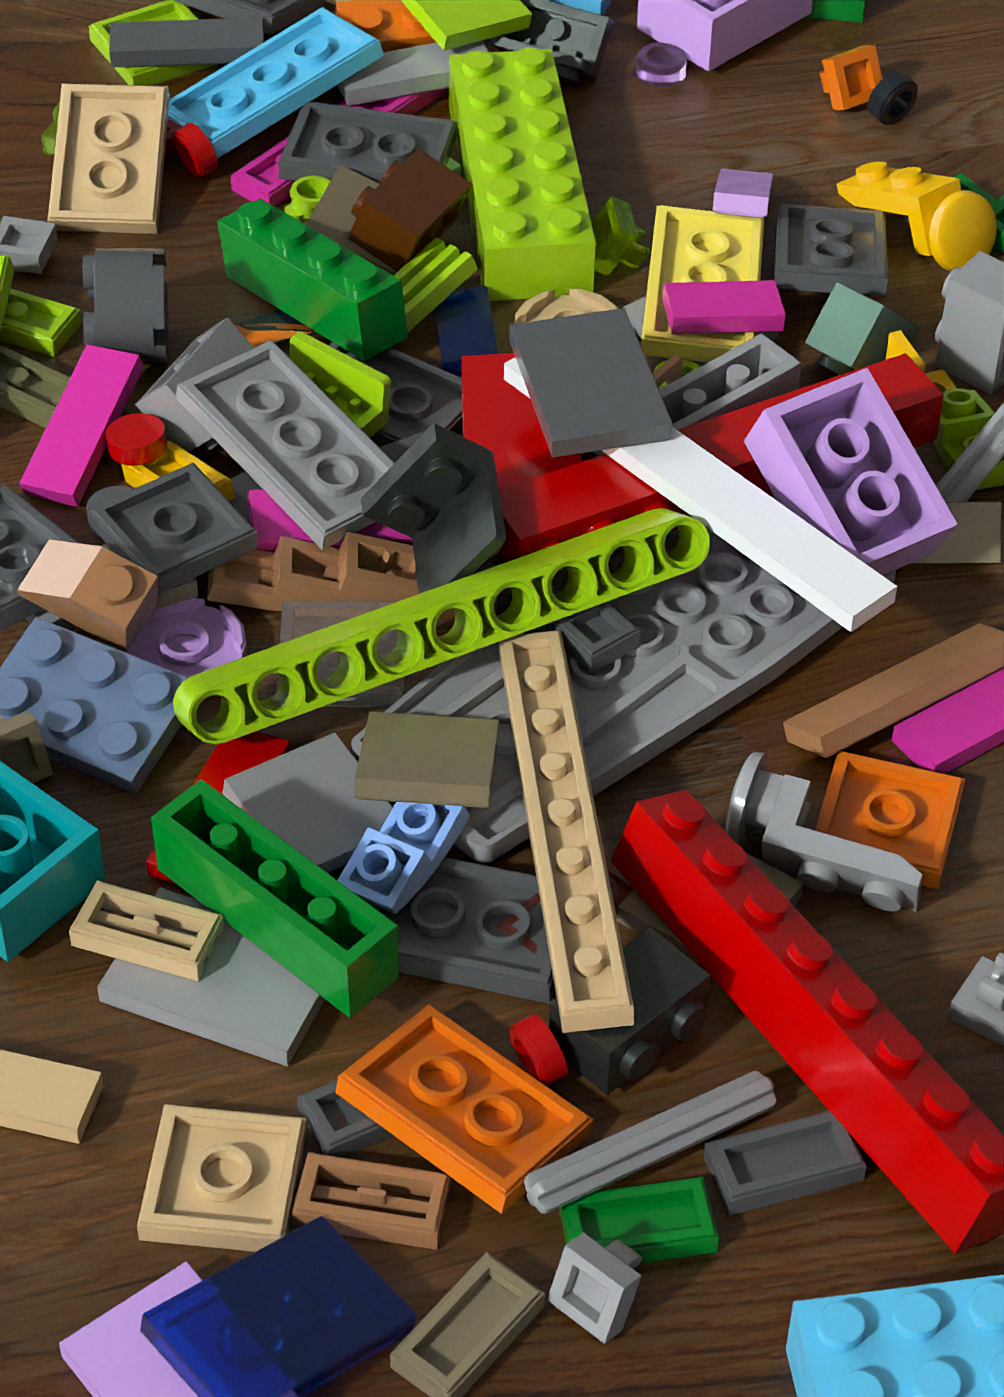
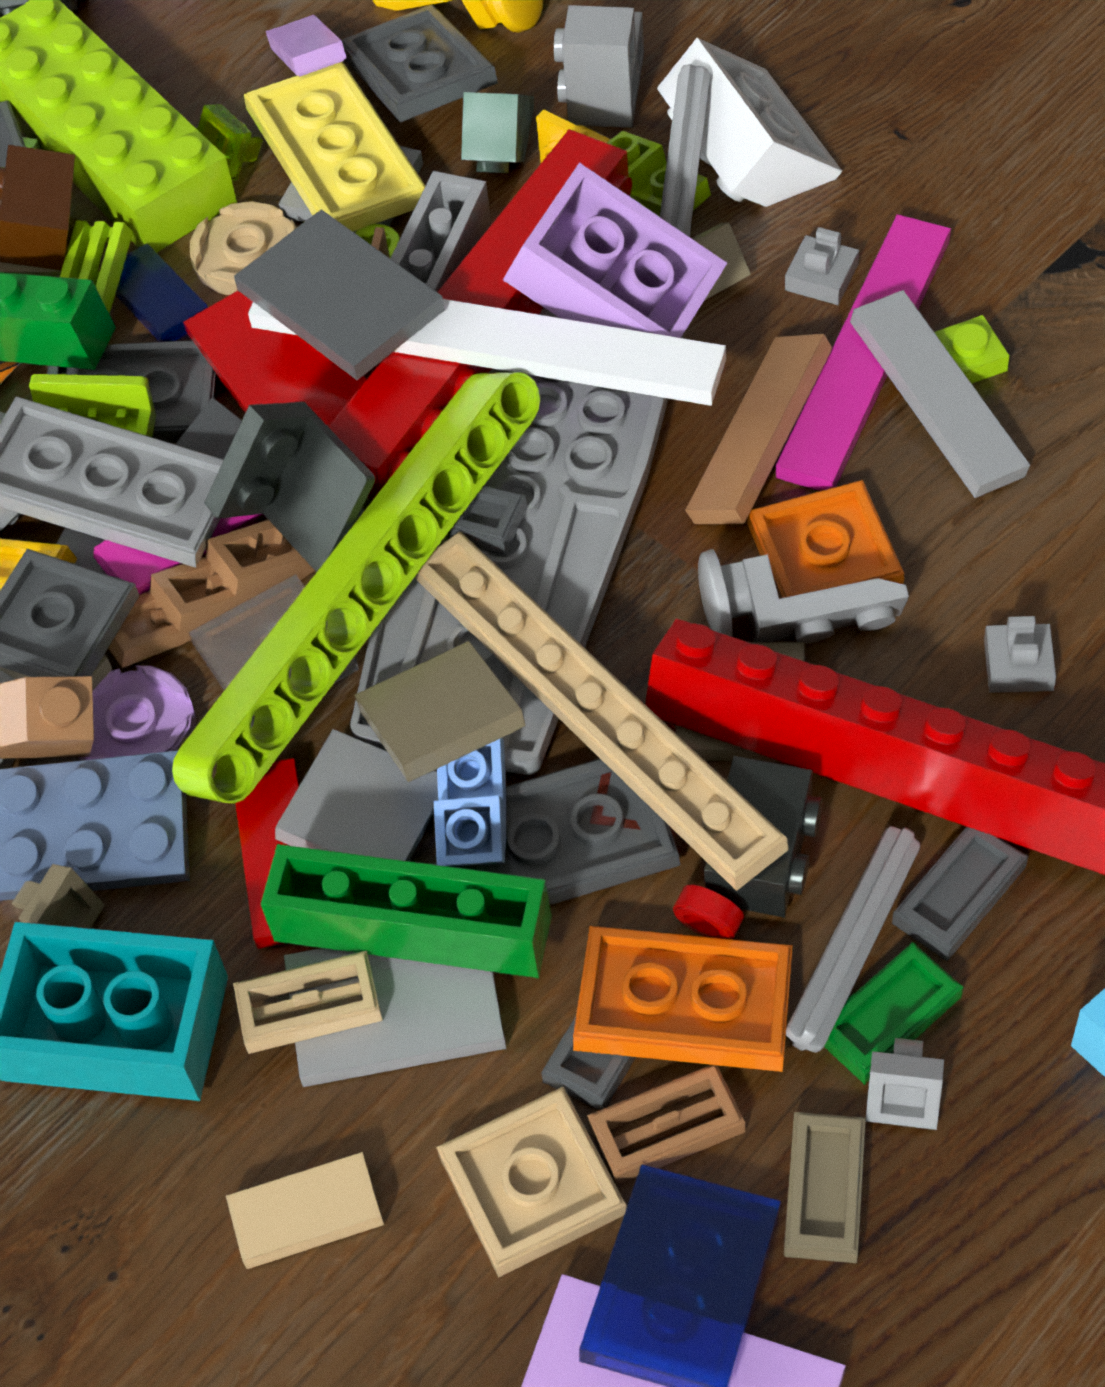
camera: 25 degrees left, 10 degrees up
dark pink tile [662,280,786,334] -> none

